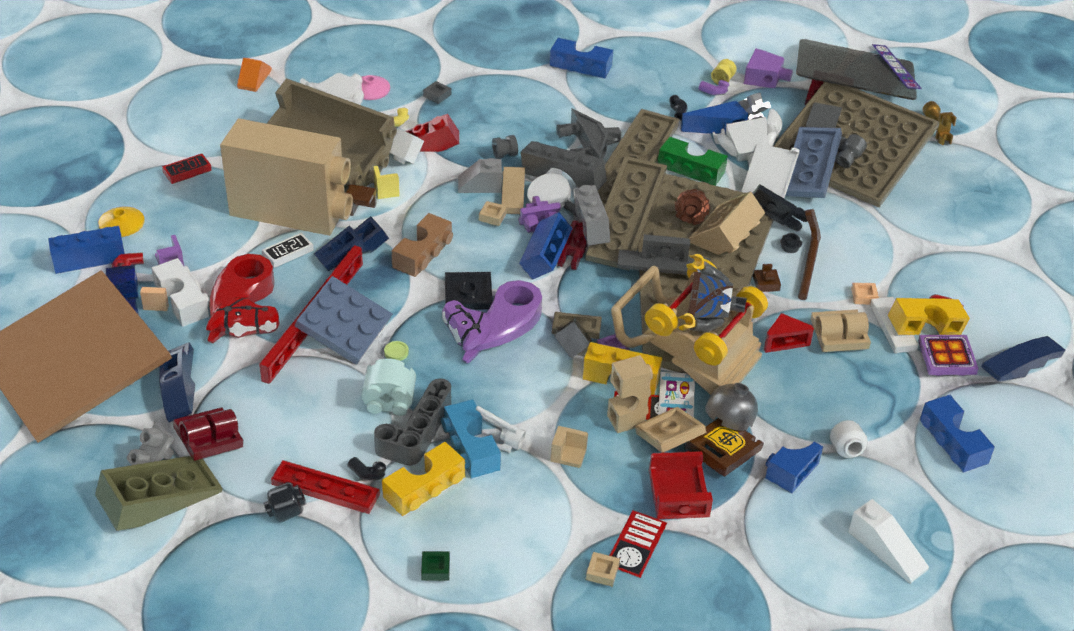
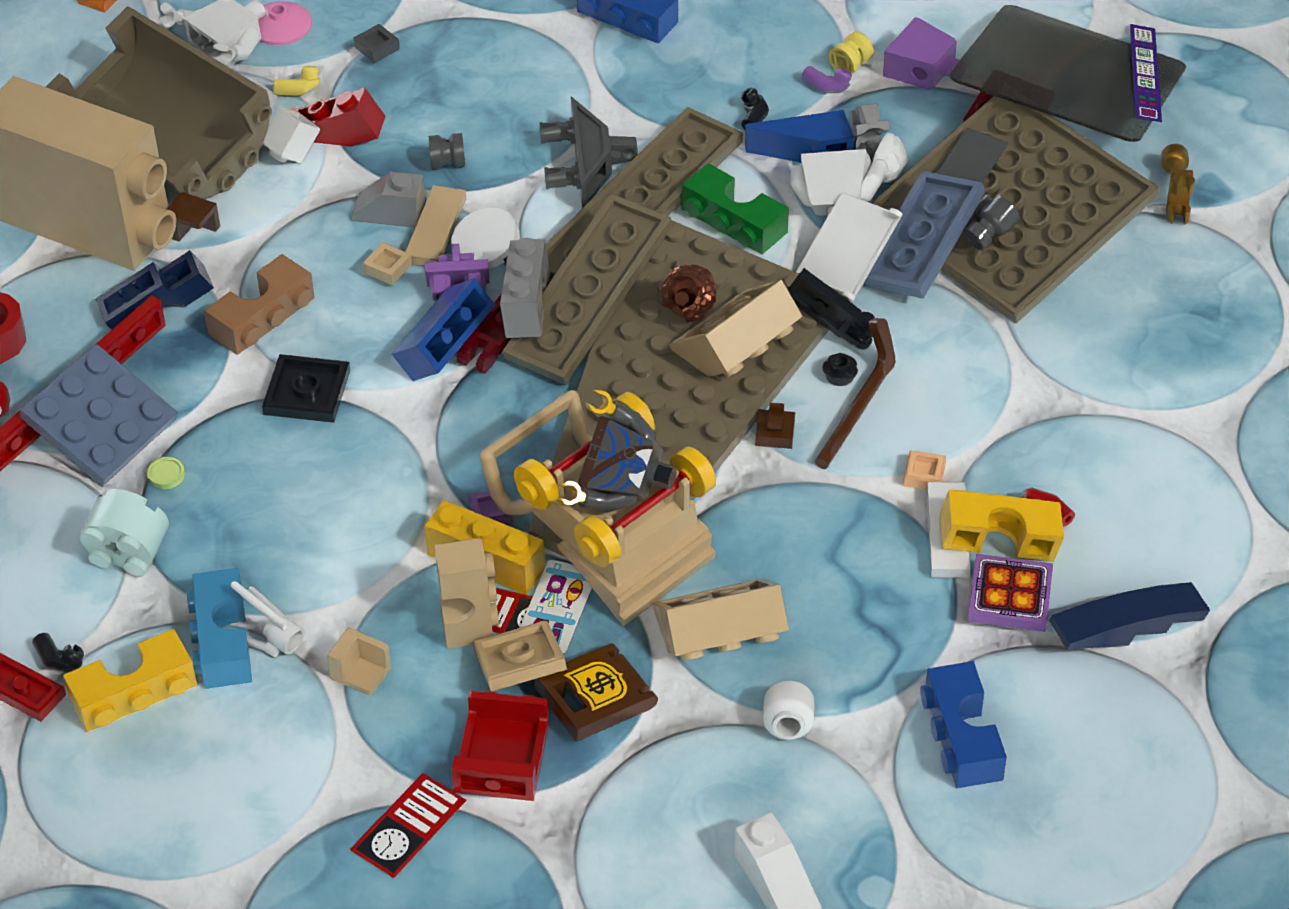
camera: 15 degrees right, 5 degrees up
tile [262,233,314,268] -> none
light yellow panel [373,166,399,199] -> none
dark grey beam [374,378,452,466] -> none
dark green plate [421,551,450,581] -> none
medium lavender animal [442,280,542,364] -> none
dark grey arch [520,141,607,191] -> none
dark tan tile [552,312,602,339] -> none
black panel [554,318,592,358] -> none
tan plate [586,552,620,587] -> none
dark grey bracket [617,234,711,275] -> none
flat silver cylinder [705,383,758,431] -> none
red slope [764,313,814,353] -> none
blue arch [765,441,823,494] -> none
tan plate [810,309,871,352] -> none
none -> tan slope [652,578,789,660]

